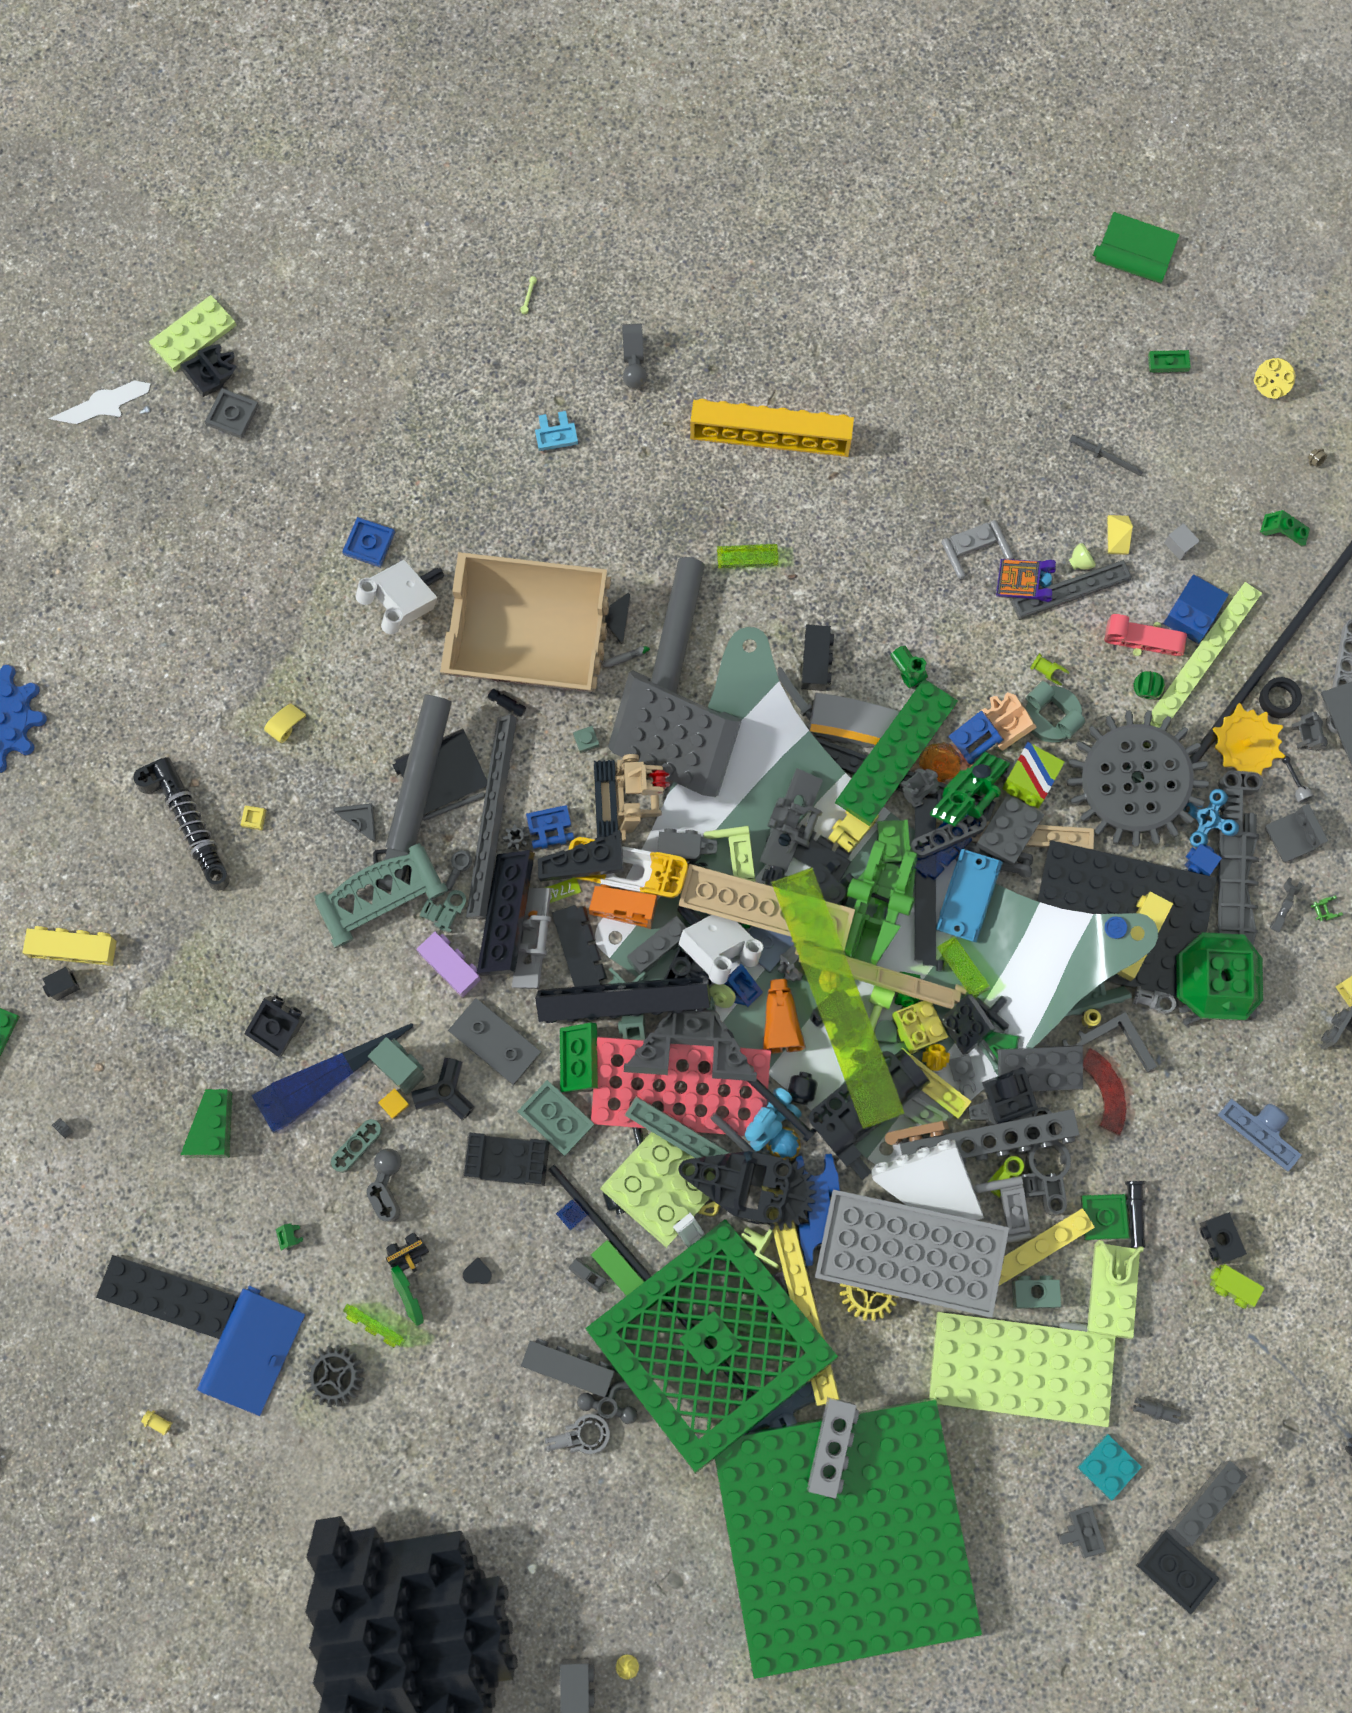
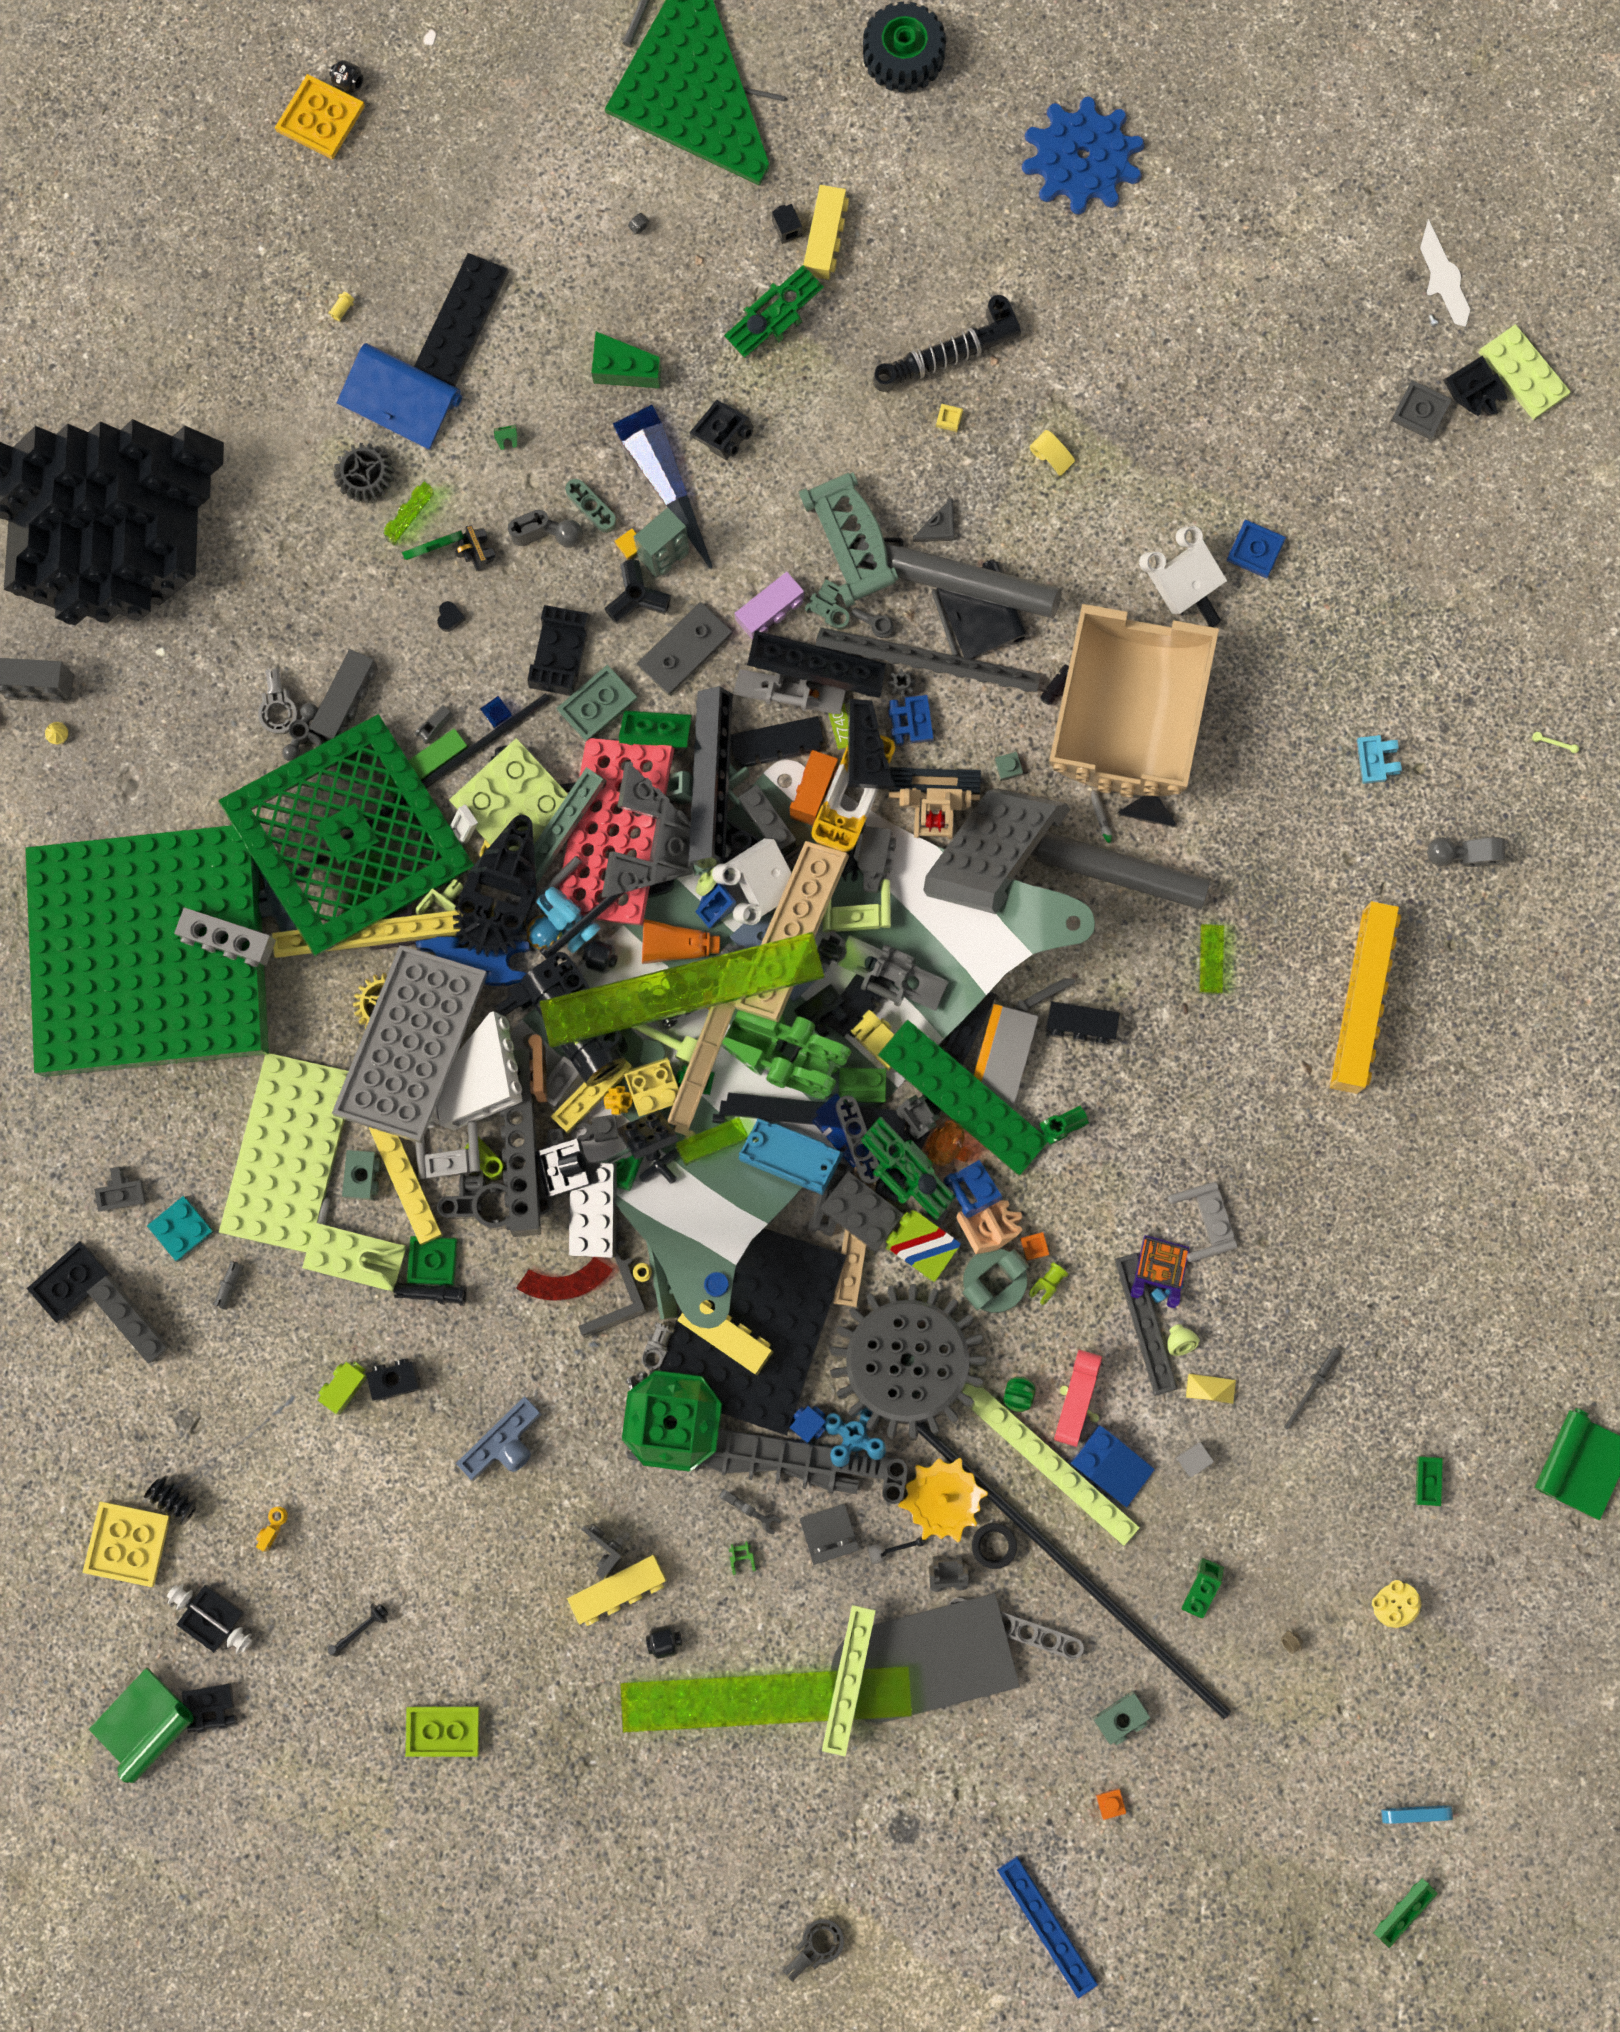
camera: 100 degrees right, 5 degrees up
none -> green piece [724,265,824,359]
none -> orange plate [1020,1232,1049,1261]

